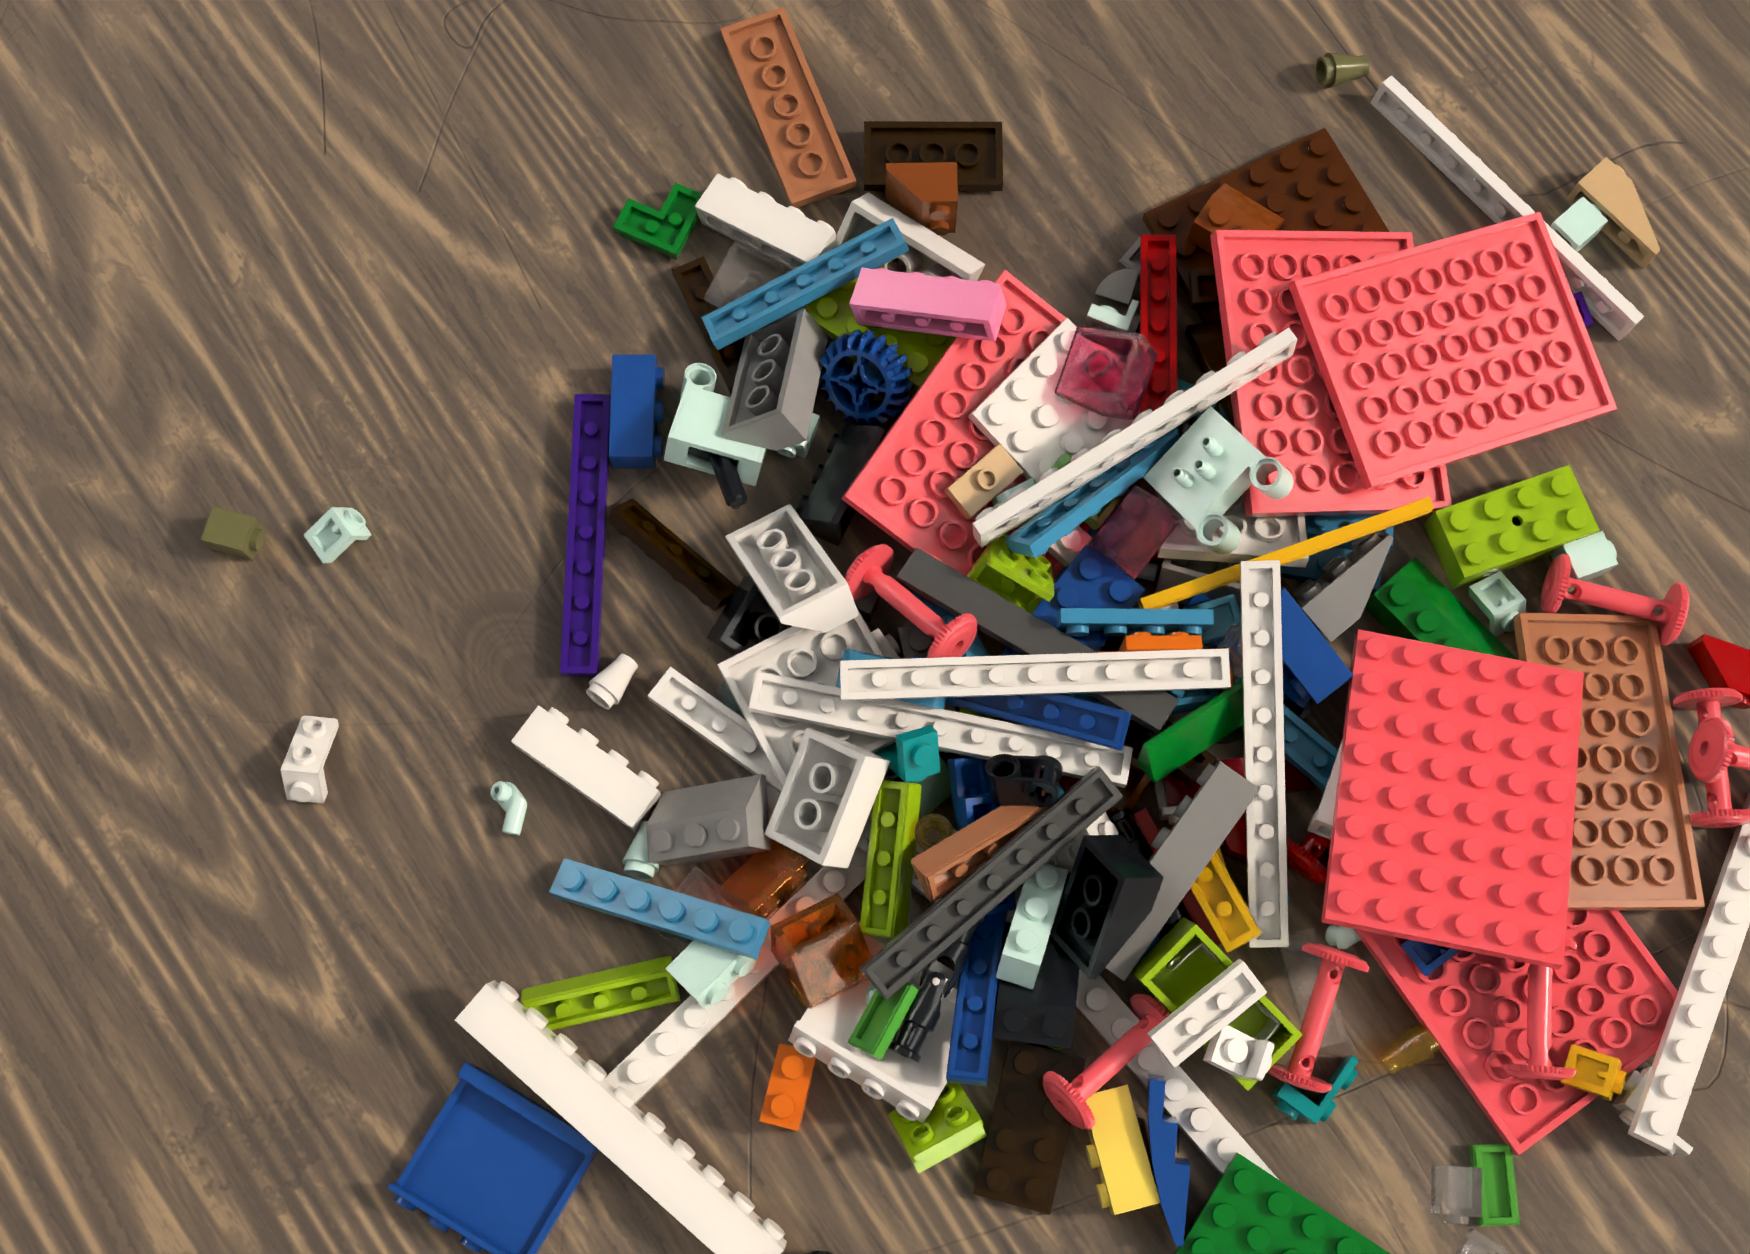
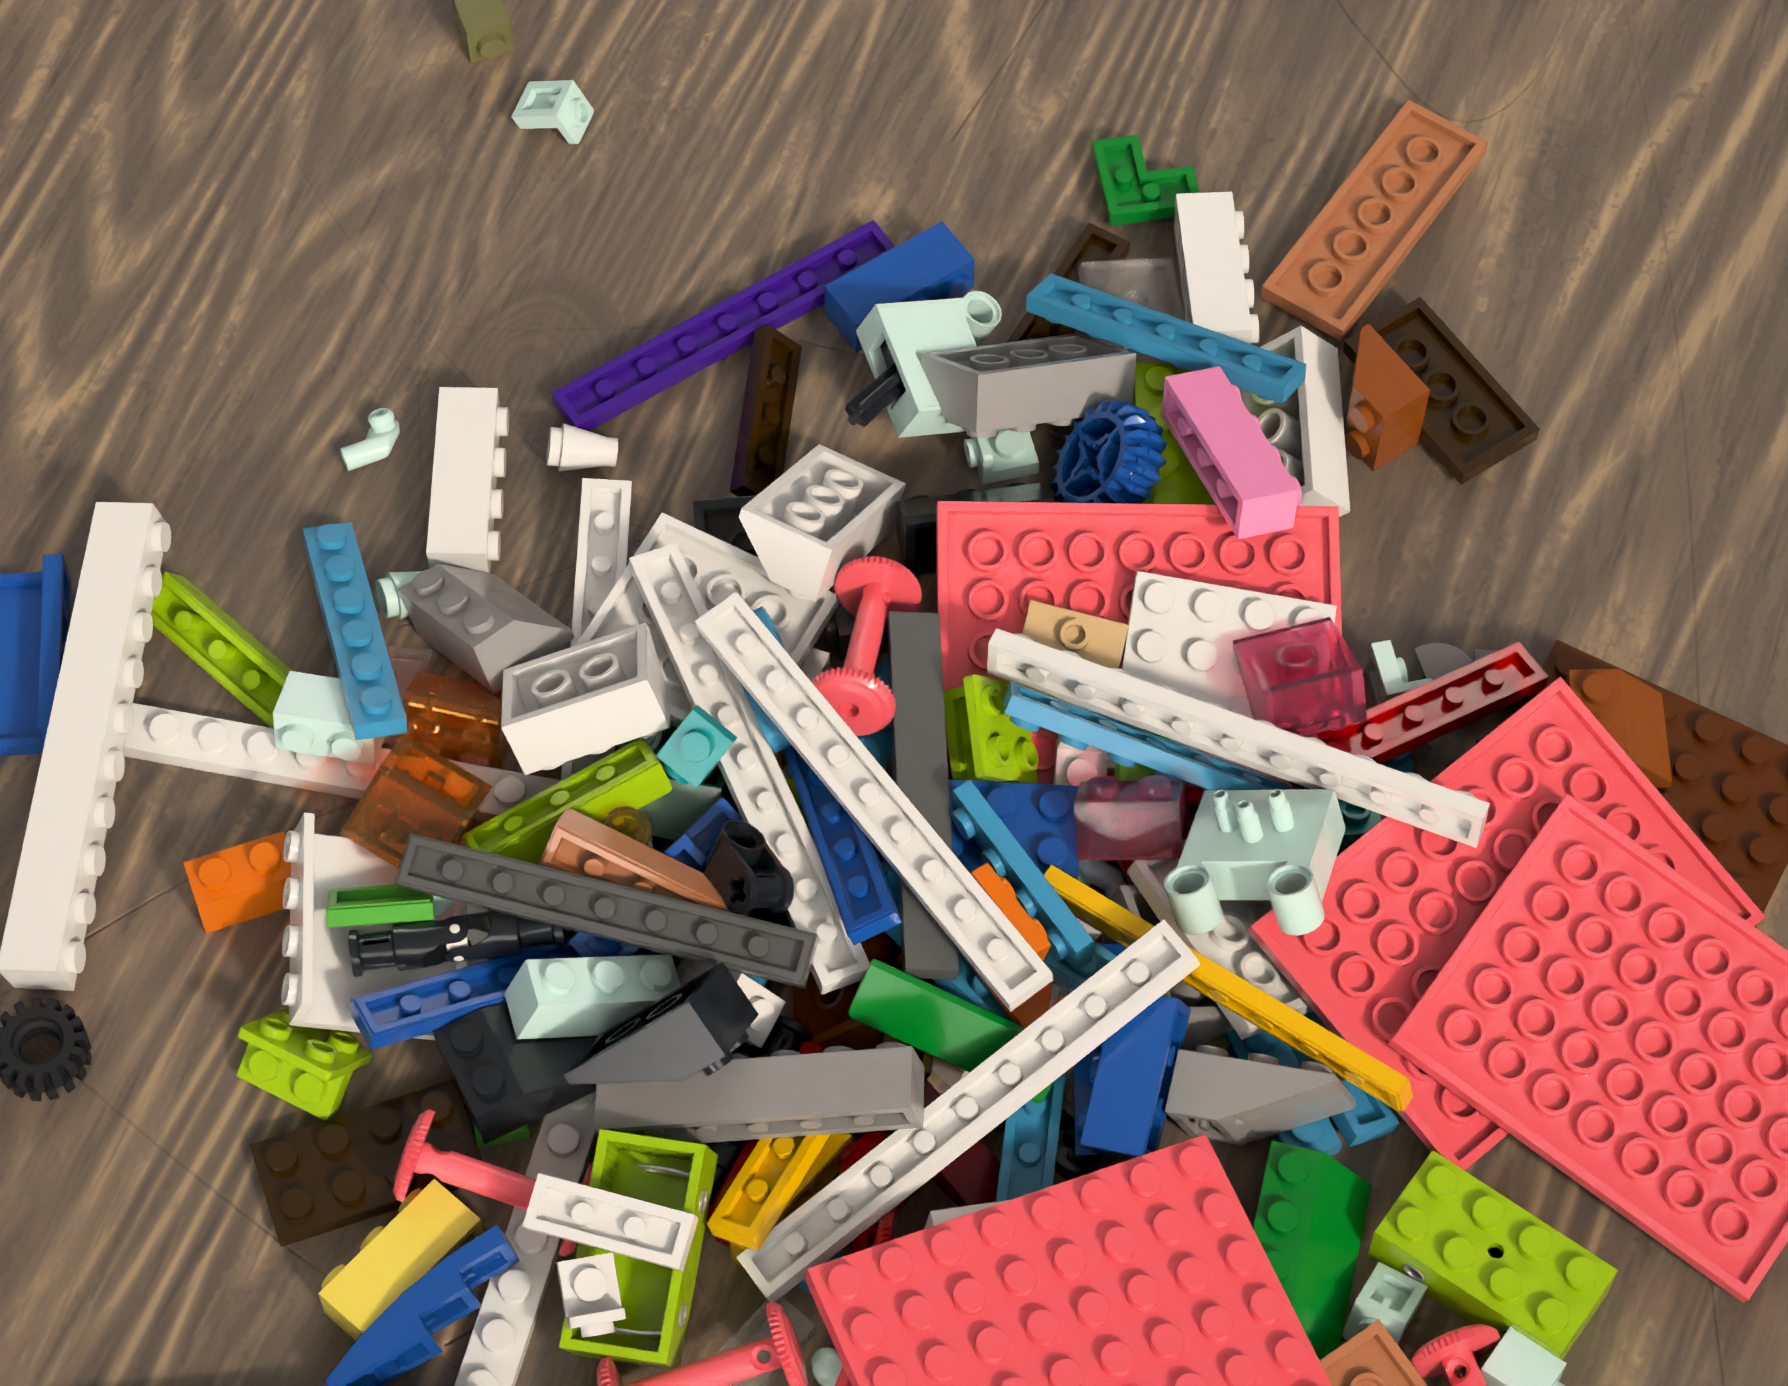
camera: 55 degrees right, 15 degrees down
white bracket [280,716,339,804] -> none

